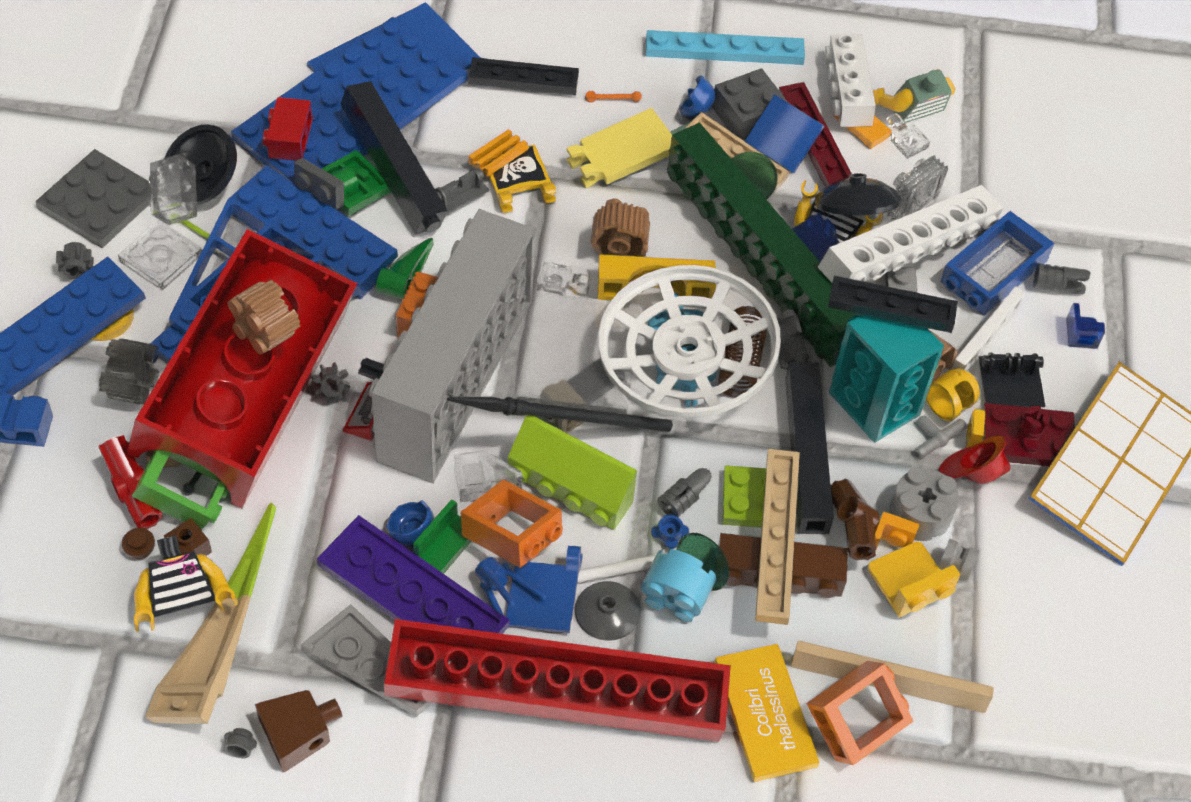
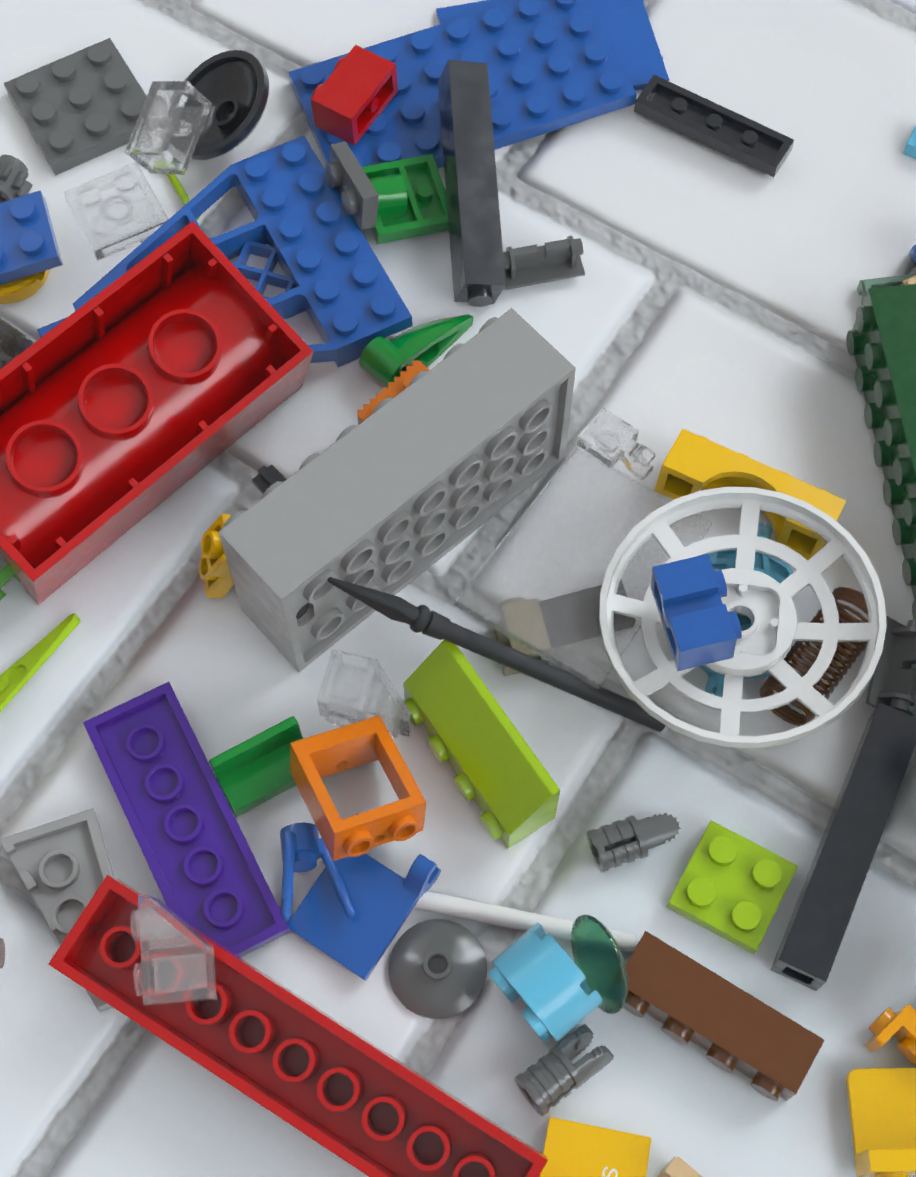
camera: 30 degrees right, 10 degrees up
medium nougat brick [227,280,300,355] -> none
dark grey gear [312,362,351,402] -> none
blue hair [386,500,435,547] -> none
light orange tile [468,129,528,177] -> none
flag [484,144,556,213] -> none
light yellow tile [566,108,672,188] -> none
orange hinge [585,91,642,102] -> none
medium nougat brick [590,198,650,257] -> none
blue plate [651,514,689,549] -> none
tan plate [755,449,800,625] -> none
reddish brown piece [831,478,879,561] -> none
none -> clear slope [131,895,217,1006]
none -> yellow slope [199,513,234,598]
none -> dark grey hinge [514,1024,614,1116]
none -> blue brick [651,554,742,671]

